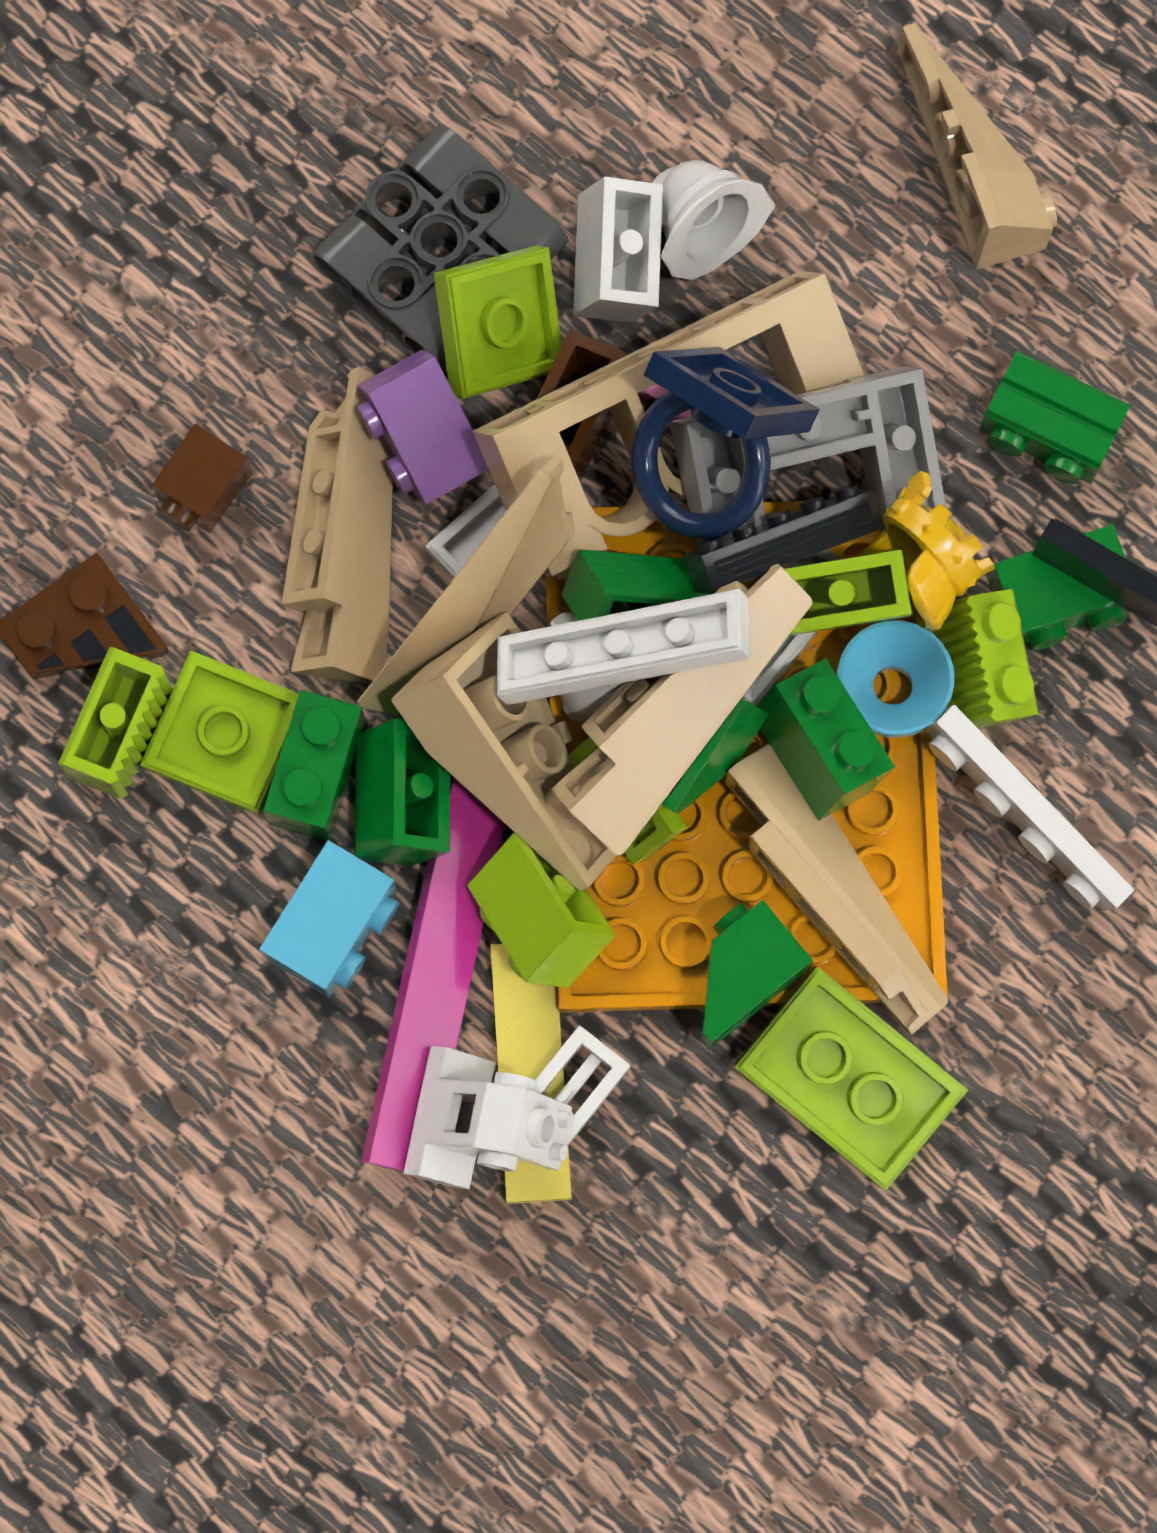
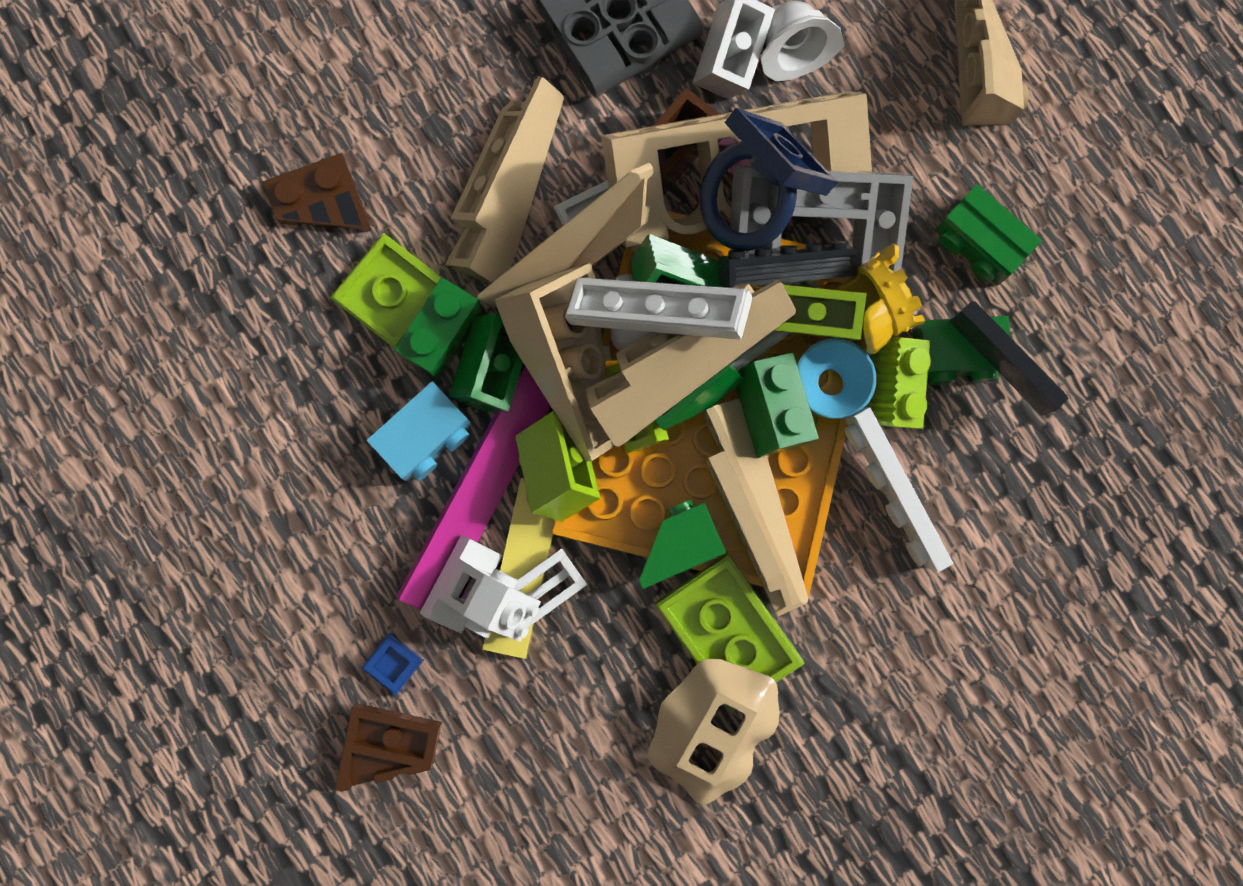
camera: 15 degrees right, 5 degrees up
lime brick [58,647,173,799] -> none
reddish brown brick [152,424,252,533] -> none
medium lavender brick [357,349,489,504] -> none
lime tile [434,245,562,399] -> none
none -> reddish brown wing [335,703,442,792]
none -> blue tile [361,633,424,696]
none -> tan piece [648,659,780,805]

